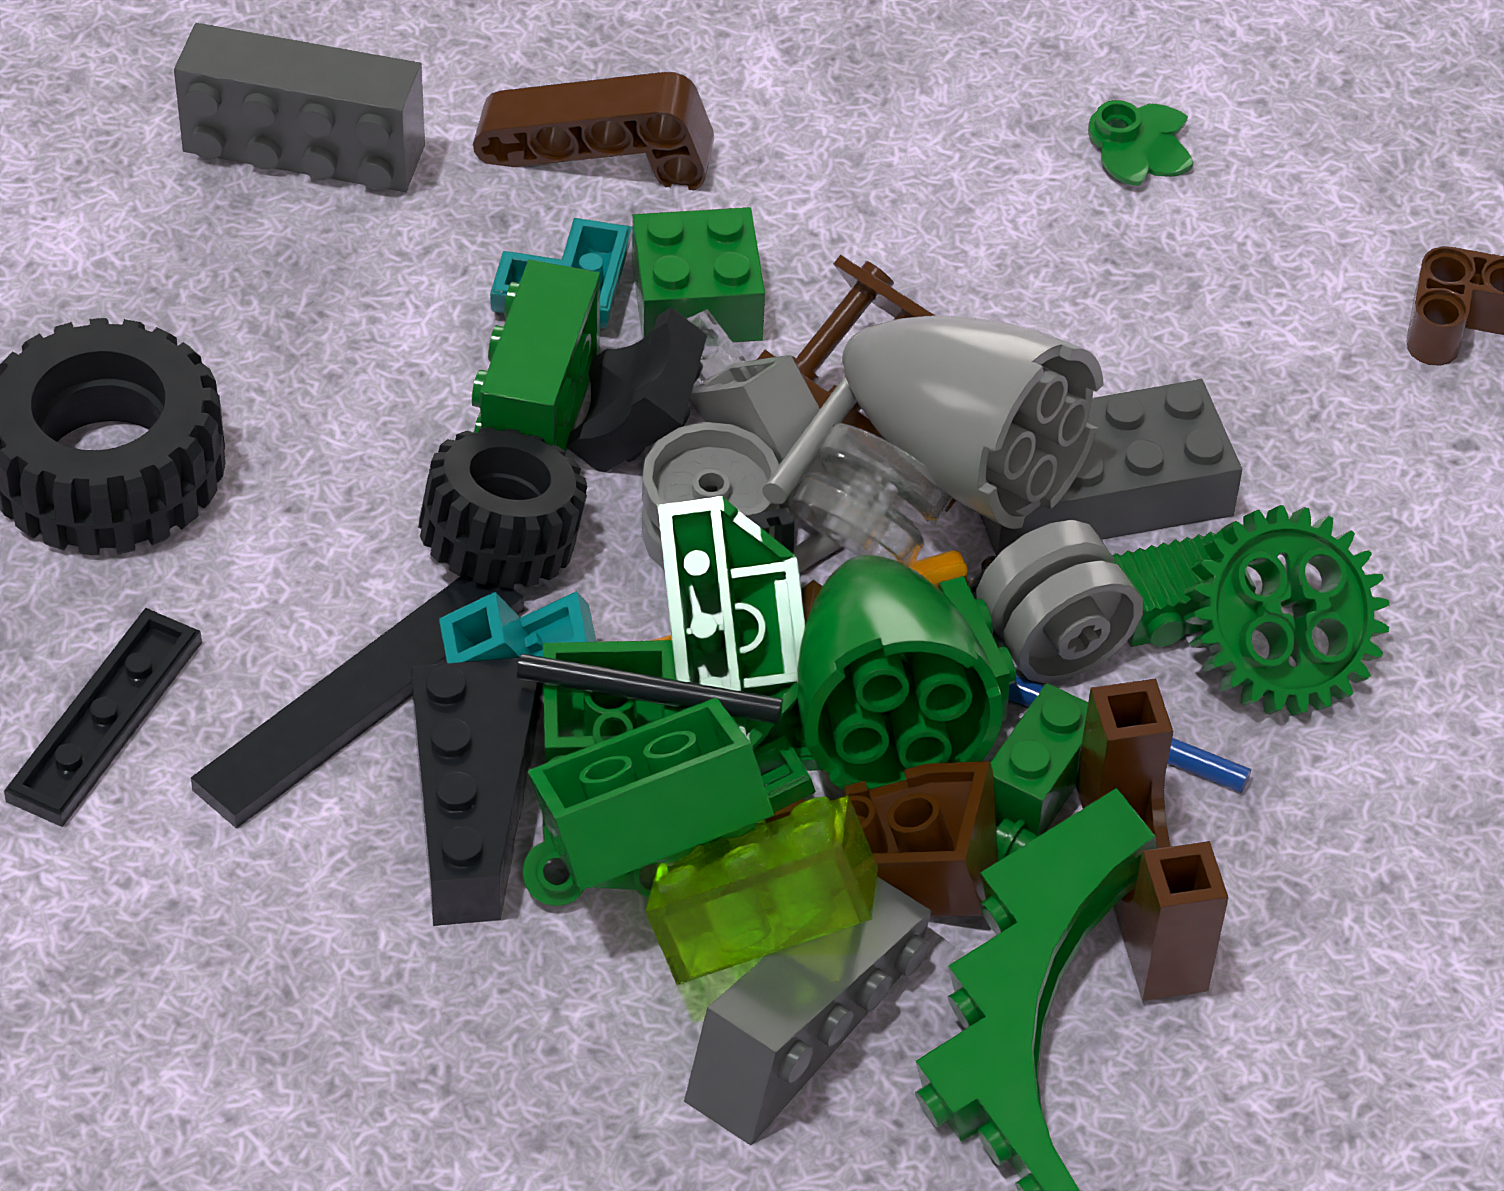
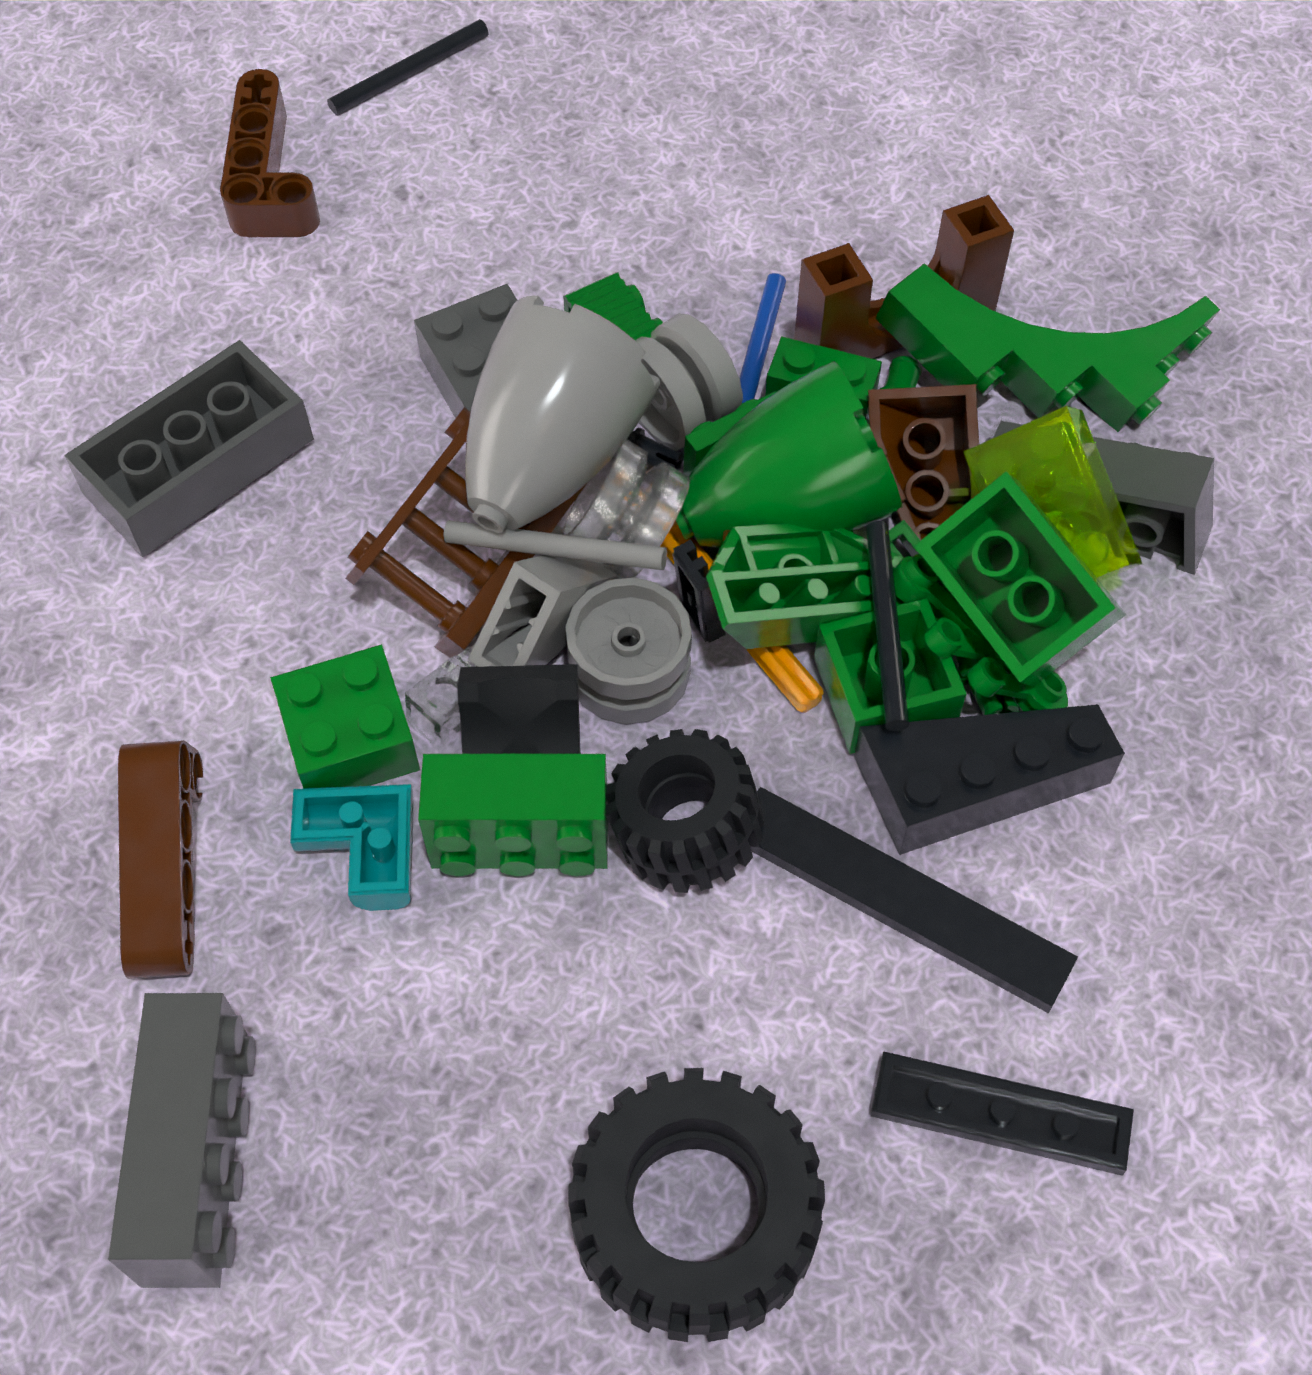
camera: 100 degrees left, 10 degrees up
teal brick [439,591,597,663] -> none
green plate [1088,100,1194,186] -> none
green gear [1184,505,1390,715] -> none
none -> dark grey brick [64,340,314,557]

